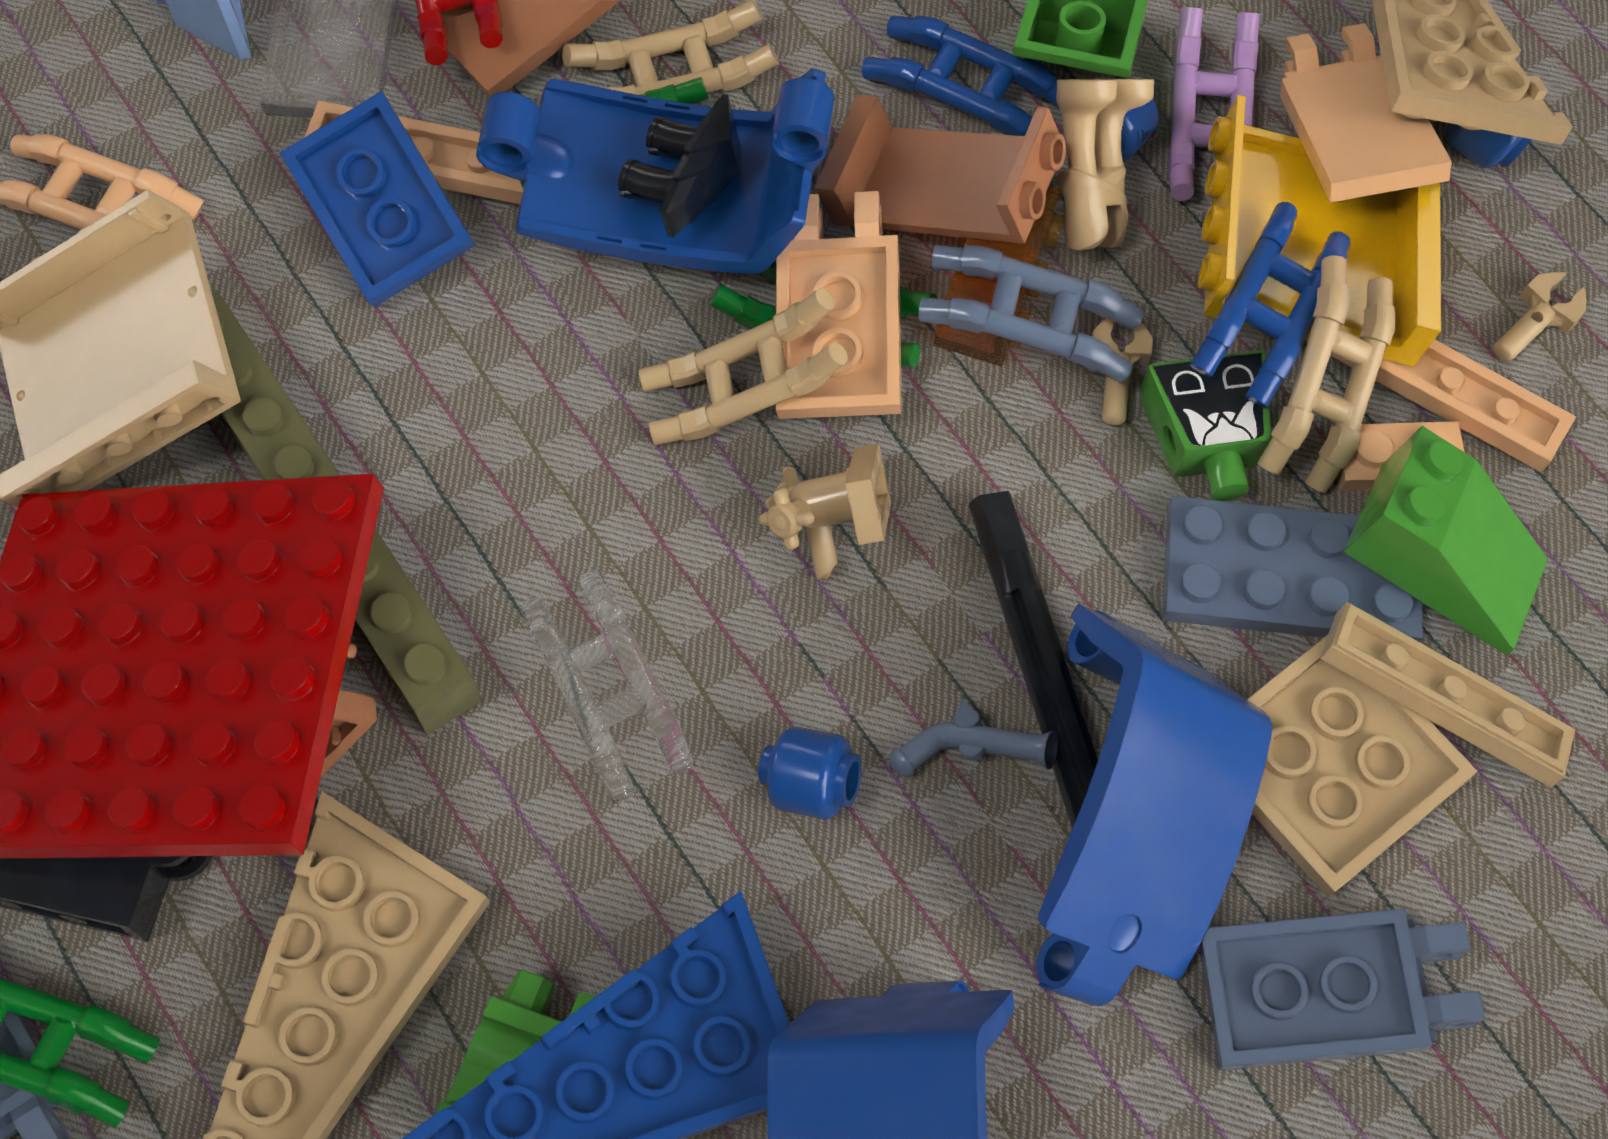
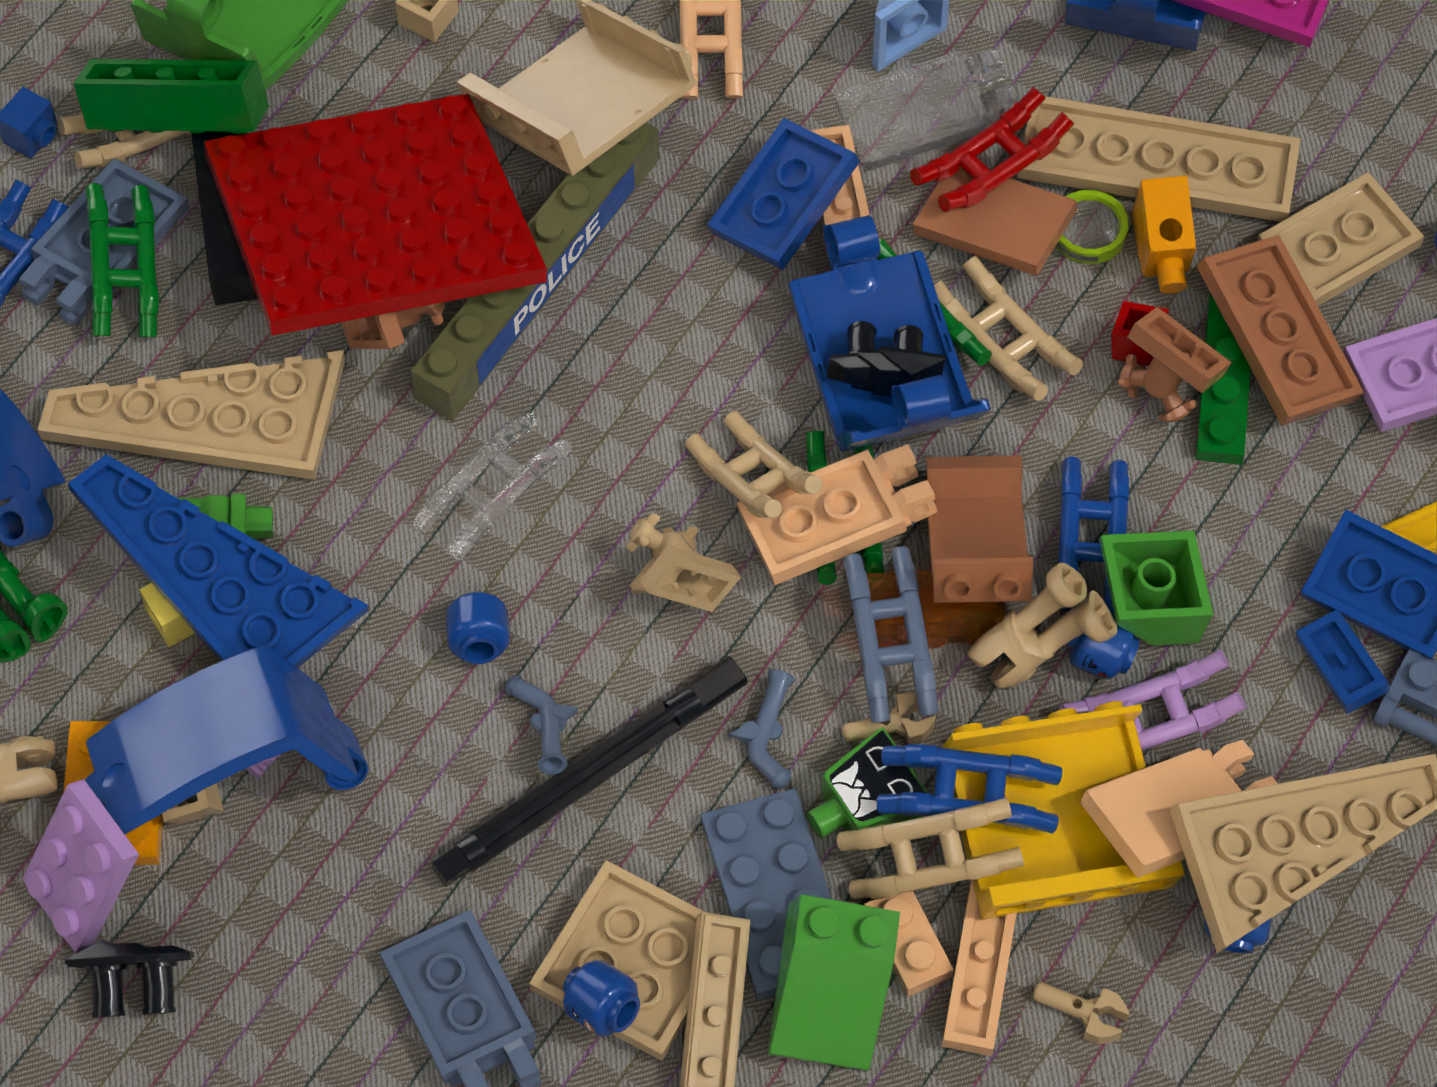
camera: 70 degrees right, 5 degrees down
blue panel [1036,603,1272,1006] -> none
none -> blue head [563,960,640,1036]
none -> sand blue piece [729,669,795,789]

